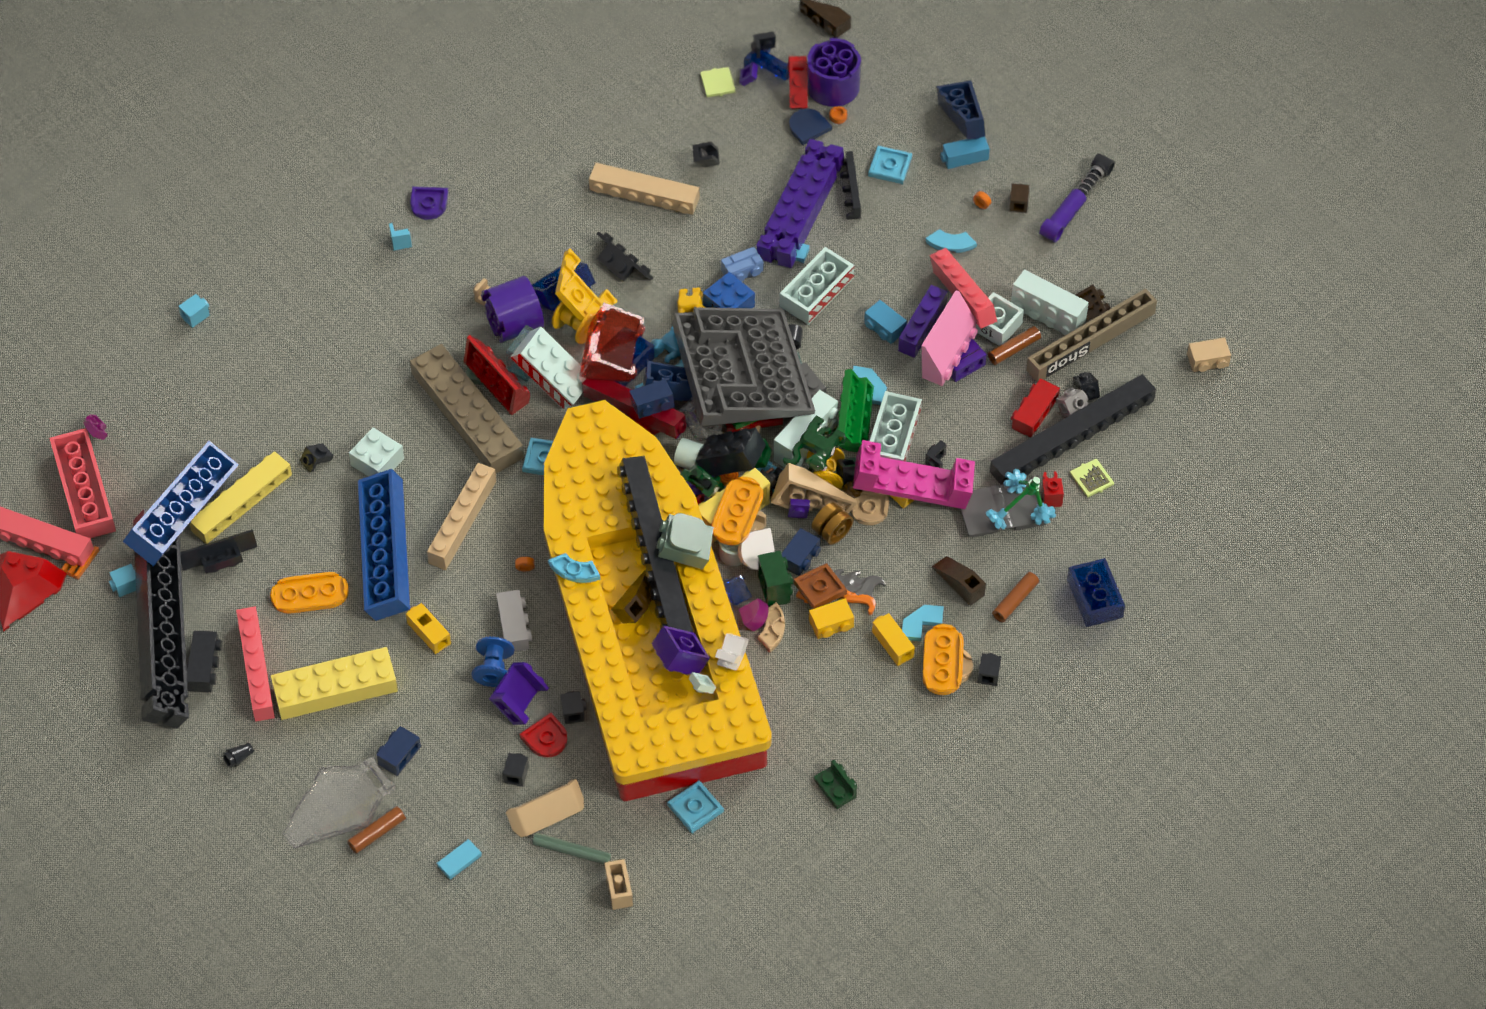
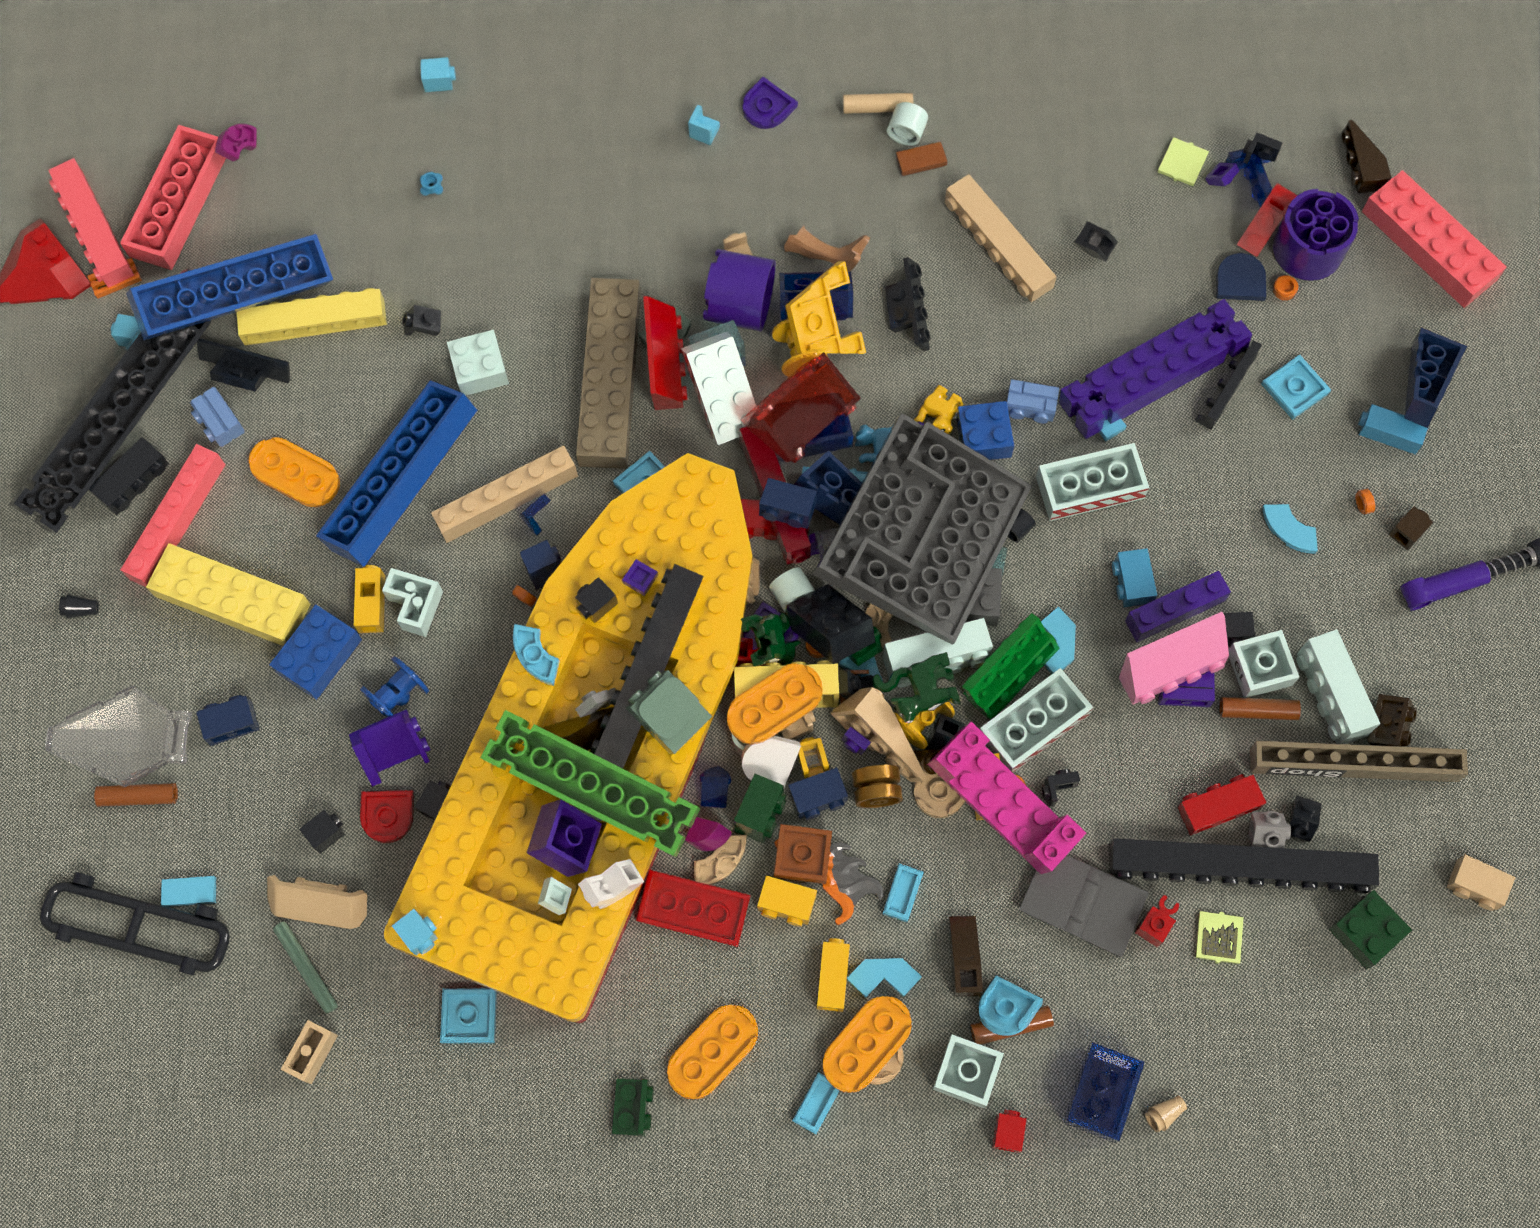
camera: 40 degrees right, 15 degrees up
light grey brick [496,590,532,651] -> none
coral brick [930,248,997,329] -> none
black brick [977,653,1001,686] -> none
medium azure plant [986,469,1056,529] -> none
none -> black bar [40,872,230,976]
none -> medium blue brick [190,387,245,447]
none -> blue brick [269,604,362,700]
none -> light aqua brick [382,568,443,637]
none -> medium azure brick [392,909,438,956]
none -> dark azure plate [420,172,443,196]
none -> bright green brick [480,710,701,857]
none -> clear blue tile [519,493,551,536]
none -> dark blue brick [519,540,562,590]
none -> black brick [575,577,618,623]
none -> light grey plate [575,688,616,717]
none -> dark purple plate [622,559,658,596]
none -> red tile [636,870,751,947]
none -> light orange tile [667,1005,758,1099]
none -> medium nougat animal [784,224,871,273]
none -> medium azure tile [792,1072,840,1135]
none -> yellow window [797,737,829,779]
none -> tan piece [843,93,913,114]
none -> medium azure tile [883,864,924,922]
none -> light aqua piece [887,102,928,146]
none -> dark orange tile [896,142,947,176]
none -> light aqua brick [932,1035,1004,1108]
none -> medium azure tile [979,975,1043,1036]
none -> red brick [992,1110,1027,1153]
none -> tan cone [1145,1095,1187,1132]
none -> dark green brick [1328,890,1412,970]
none -> coral brick [1362,170,1507,308]

